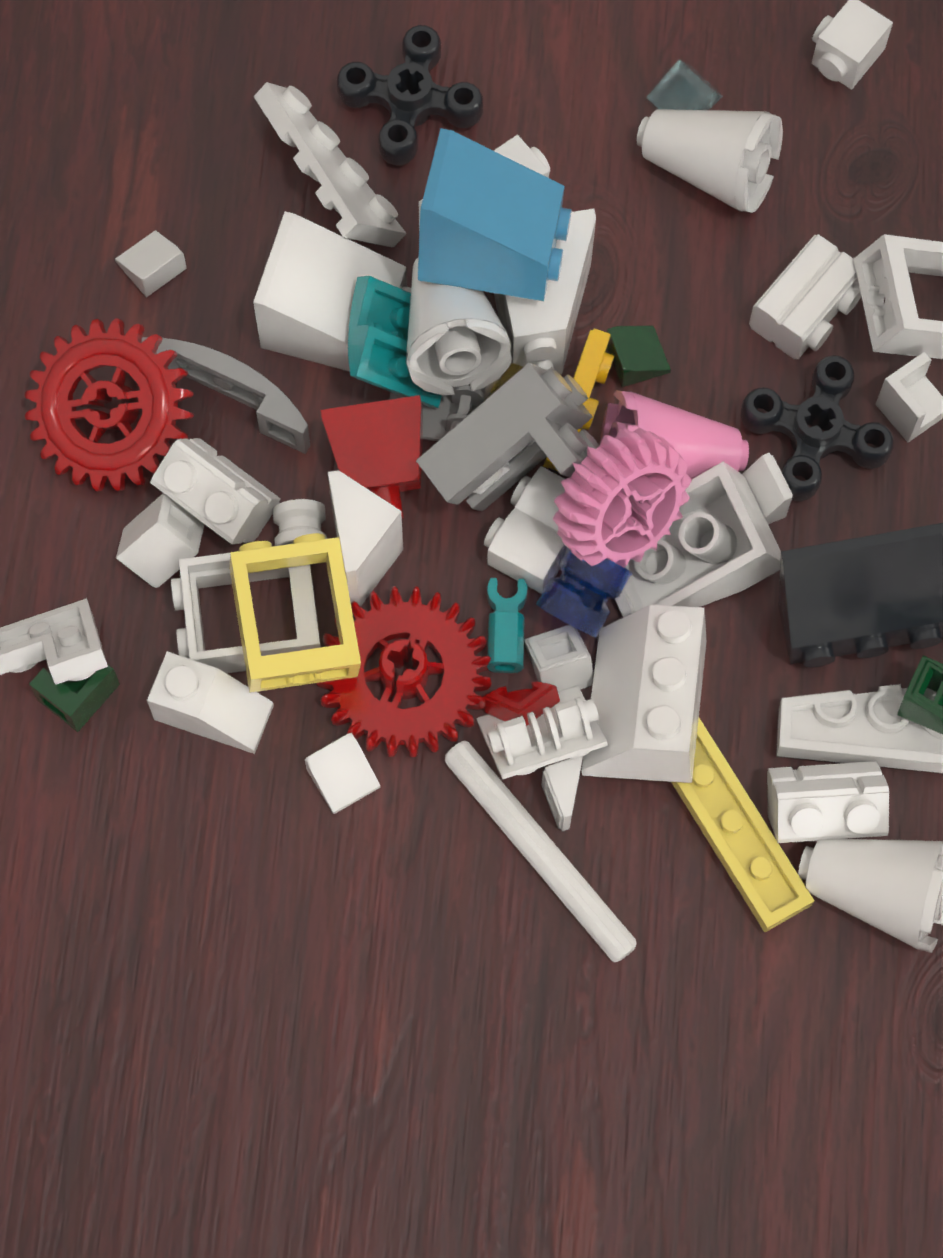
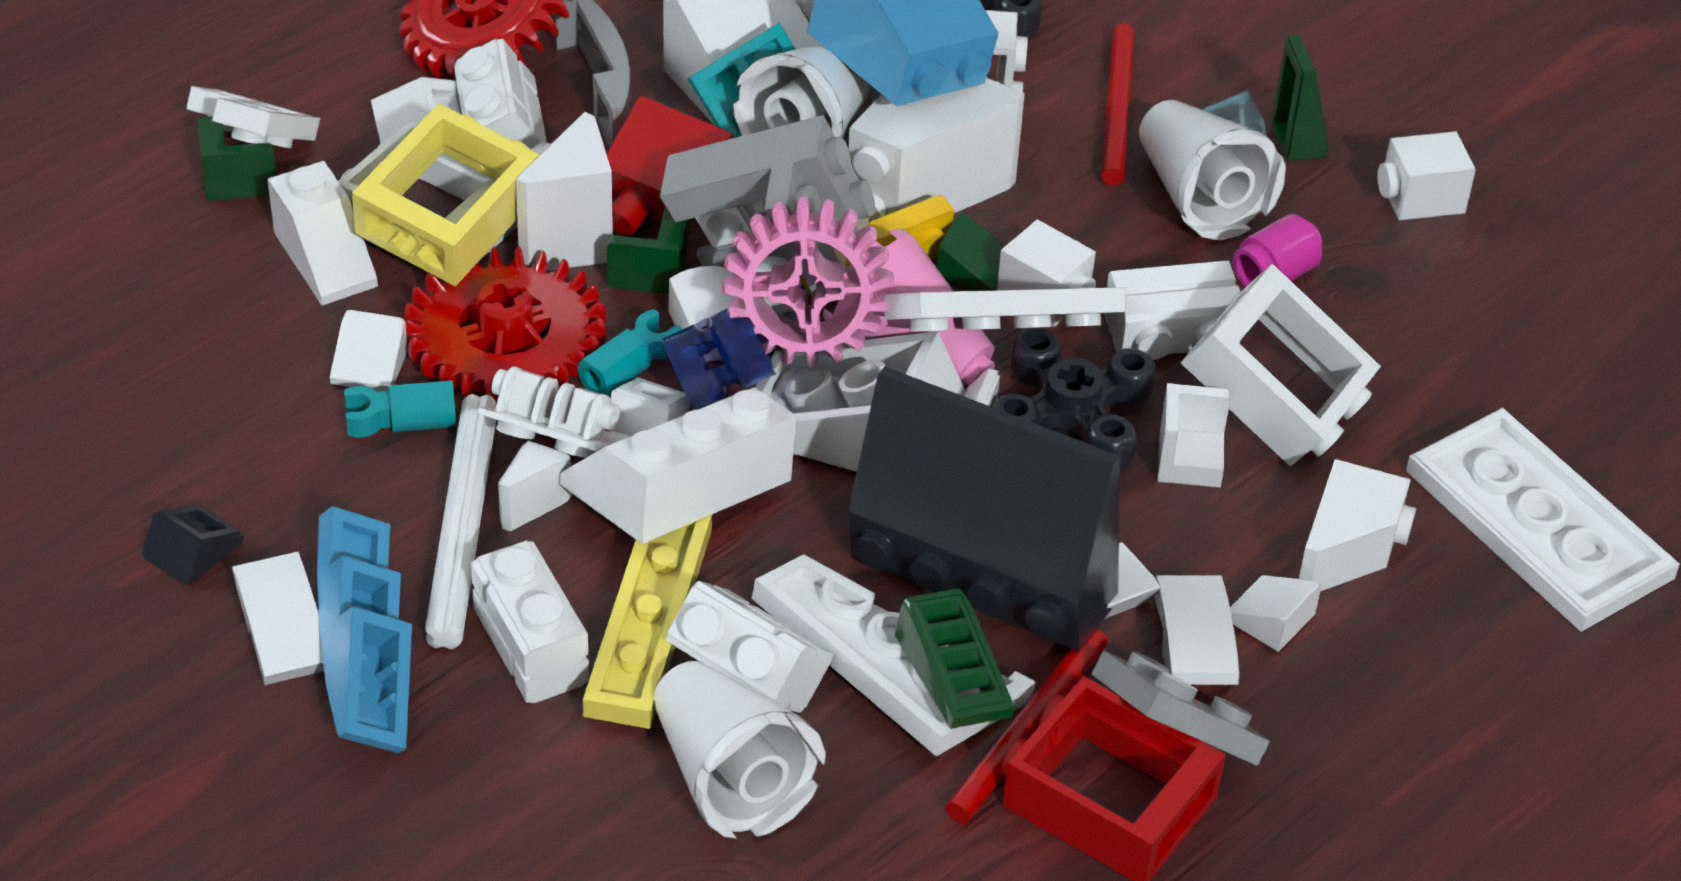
camera: 40 degrees right, 25 degrees down
none -> black slope [142,504,244,584]
none -> white slope [232,552,324,685]
none -> dark azure slope [317,506,412,753]
none -> teal bar [344,381,456,438]
none -> white brick [471,540,589,704]
none -> dark green panel [607,208,689,294]
none -> white plate [884,287,1126,332]
none -> white brick [997,219,1096,327]
none -> red bar [1101,24,1135,186]
none -> dark pink brick [1232,214,1322,287]
none -> dark green slope [1271,35,1329,161]

